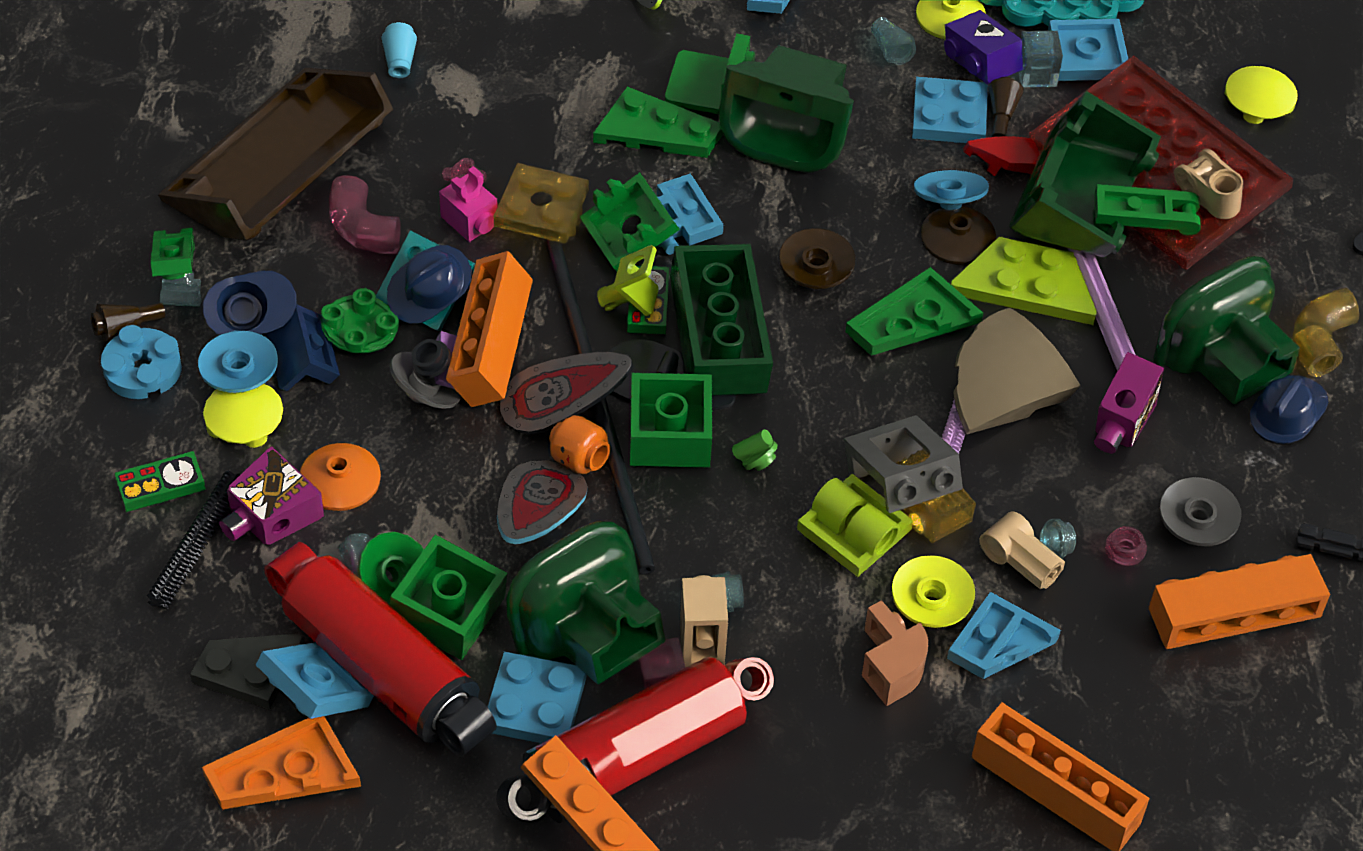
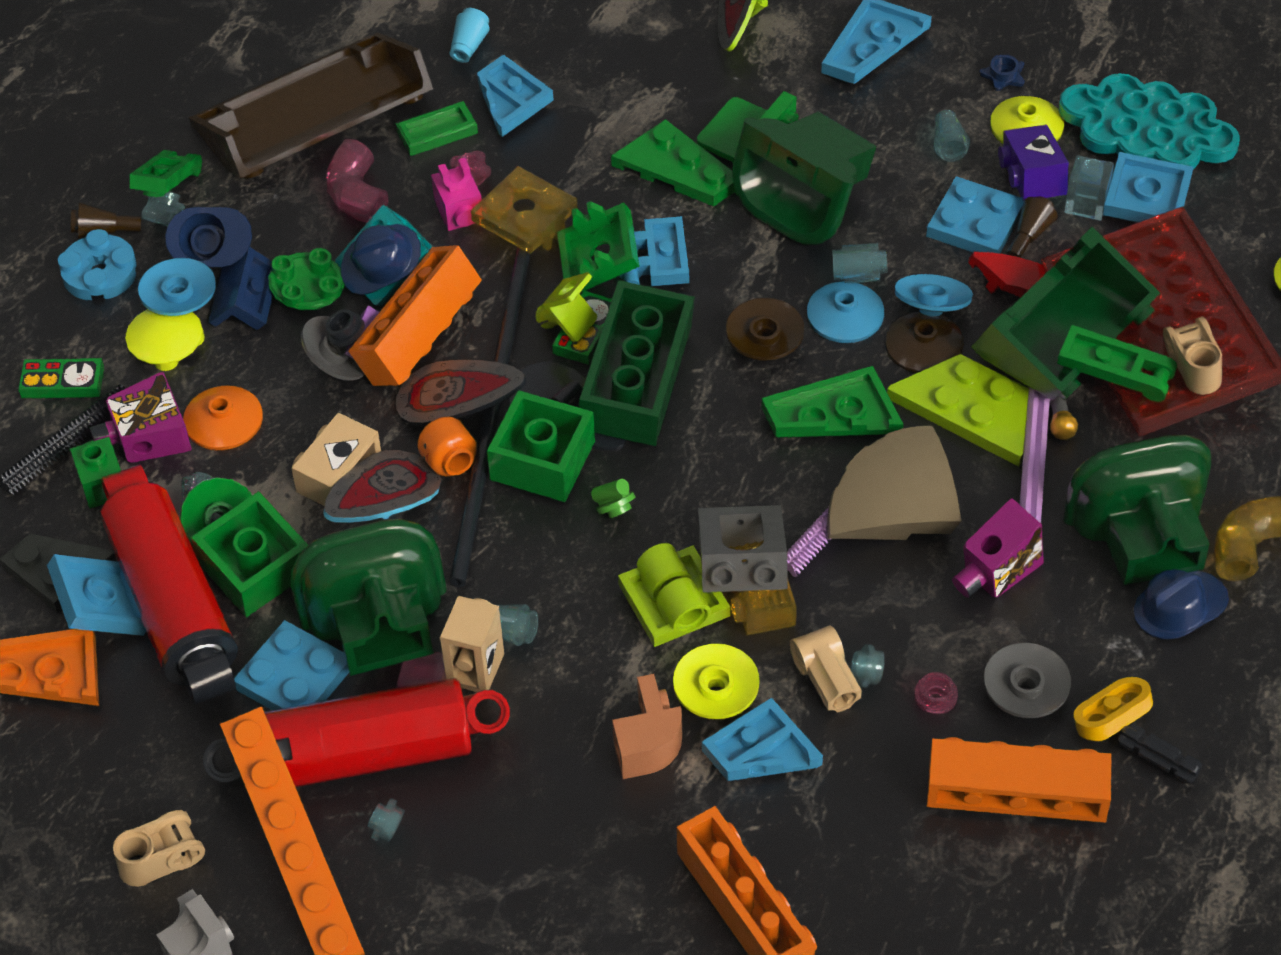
camera: 25 degrees right, 0 degrees up
none -> green brick [70,437,121,509]
none -> tan brick [291,413,381,506]
none -> clear light blue plate [367,798,405,842]
none -> green tile [396,101,478,156]
none -> dark azure wing [477,55,553,137]
none -> dark azure dish [807,281,884,343]
none -> clear light blue brick [832,243,888,283]
none -> pearl gold piece [1050,395,1078,440]
none -> yellow plate [1074,677,1153,741]

